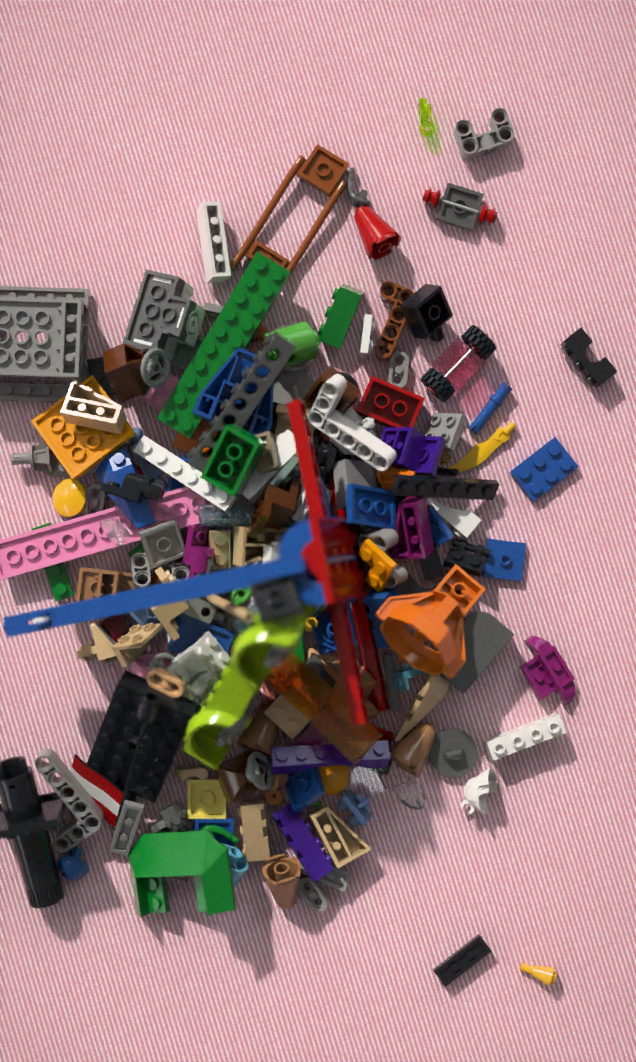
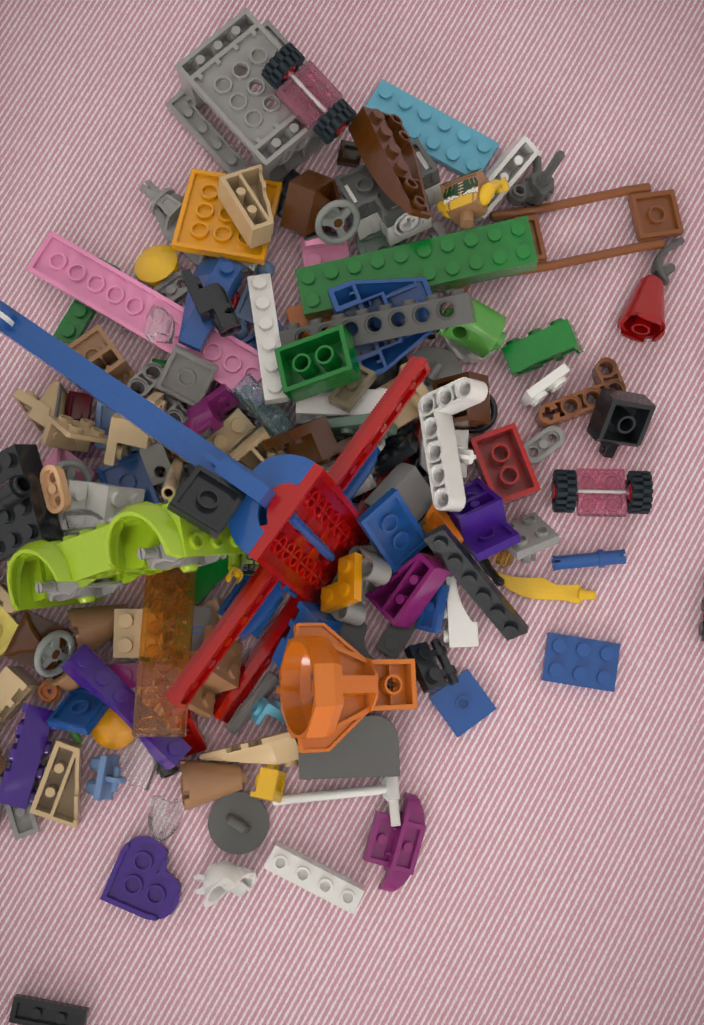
camera: 55 degrees right, 5 degrees down
none -> dark purple plate [100,835,181,921]
none -> yellow brick [250,764,287,803]
none -> plate [261,42,357,145]
none -> white bar [272,776,401,827]
none -> dark brown plate [337,140,361,168]
none -> reddish brown wedge [348,106,431,219]
none -> medium azure plate [365,79,499,176]
none -> torso [437,169,509,229]
none -> dark grey piece [506,150,565,206]

